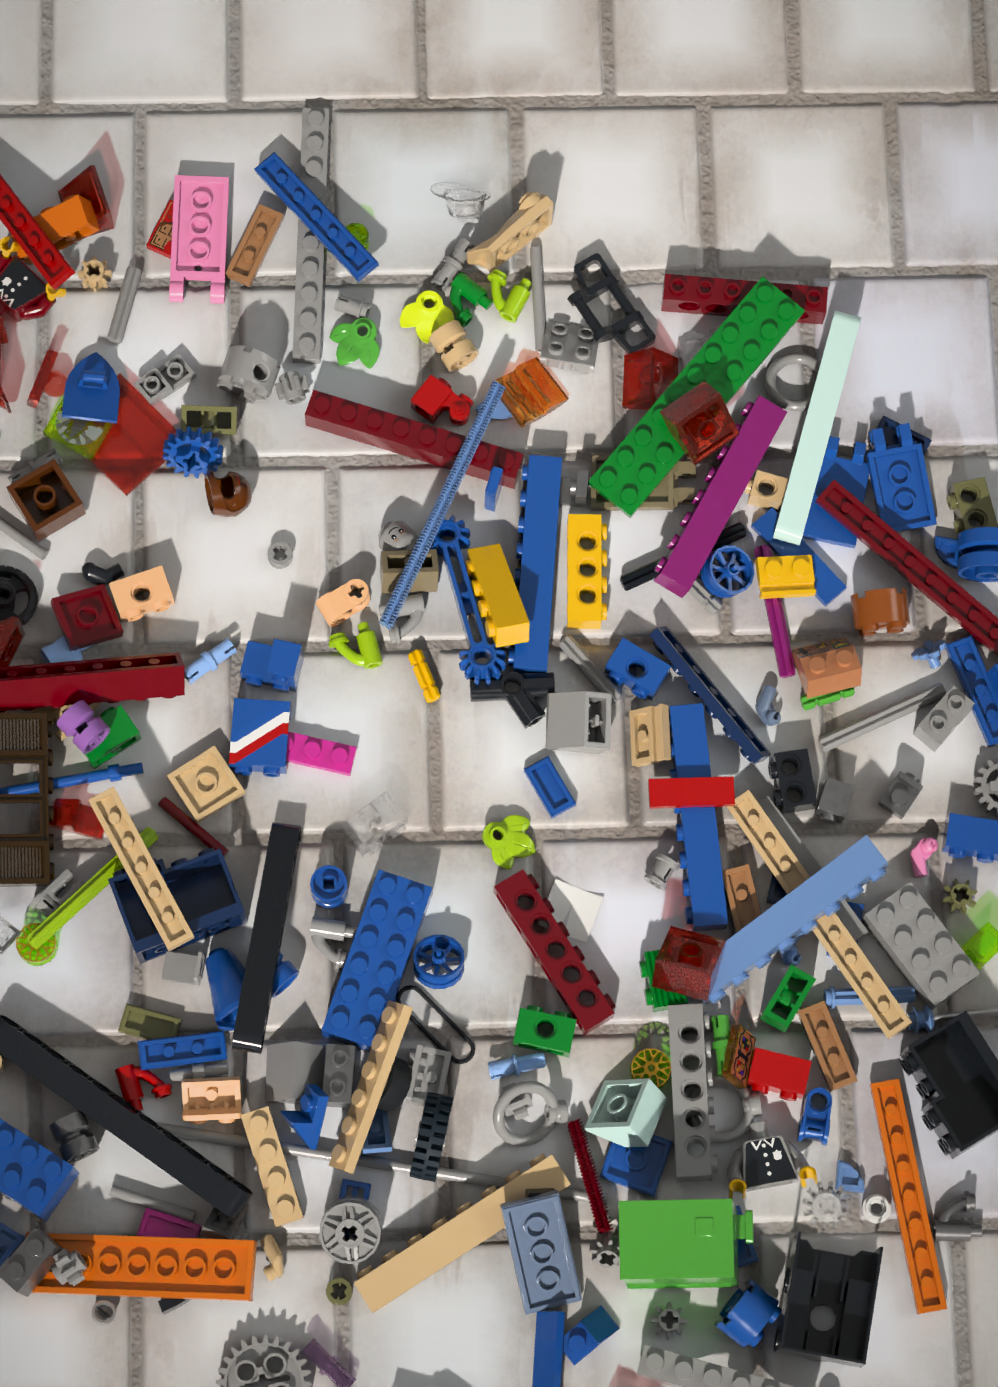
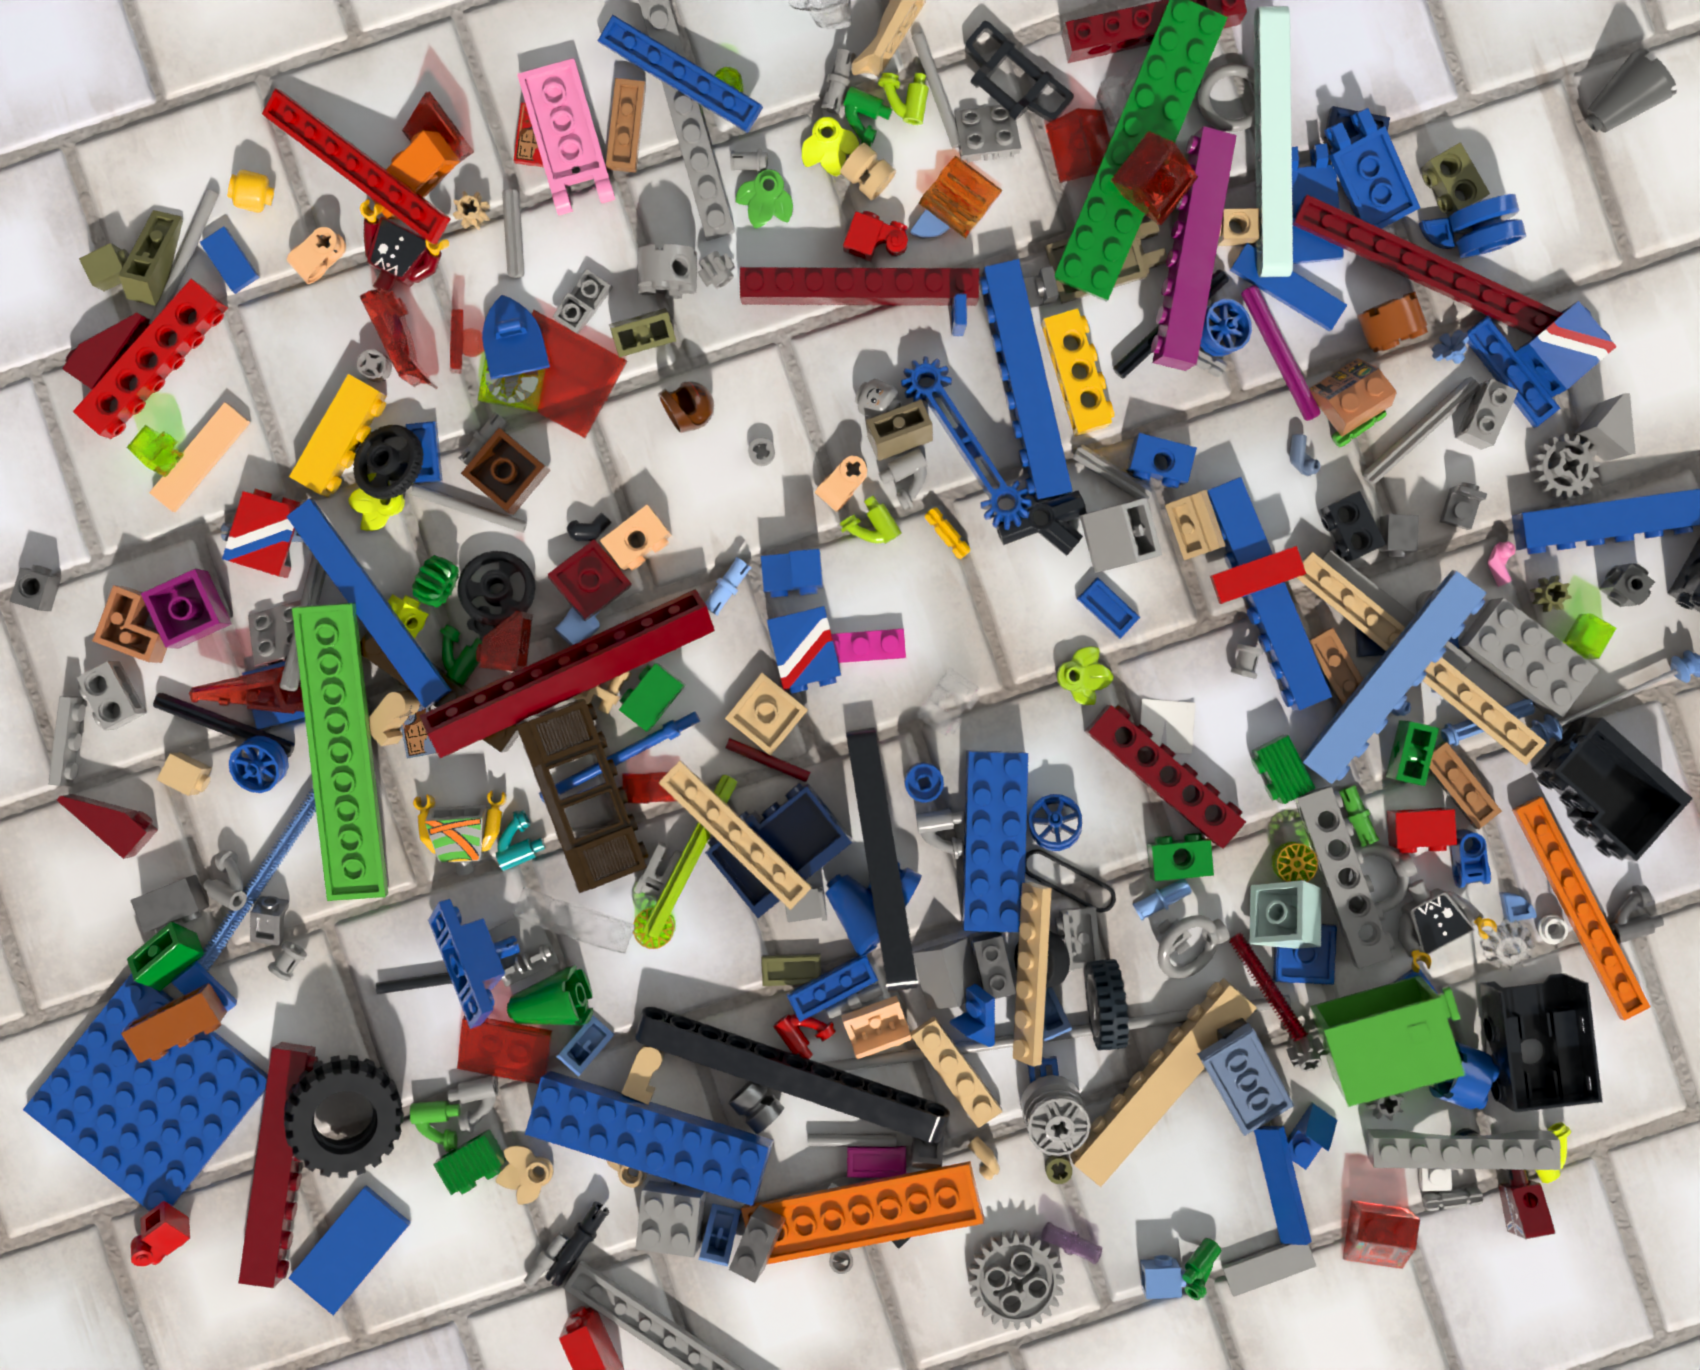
camera: 15 degrees left, 15 degrees up
light grey gear [51,1248,88,1286] -> none
medium lavender wheel [56,700,111,754] -> none
blue gear [163,426,223,478] -> none
medium blue axle [379,381,506,630] -> none
yellow brick [464,544,530,648] -> none
dark blue plate [649,626,771,764] -> none
clear red slope [652,926,726,1001] -> none
tile [721,1024,756,1089] -> none
yellow plate [755,555,816,599] -> none

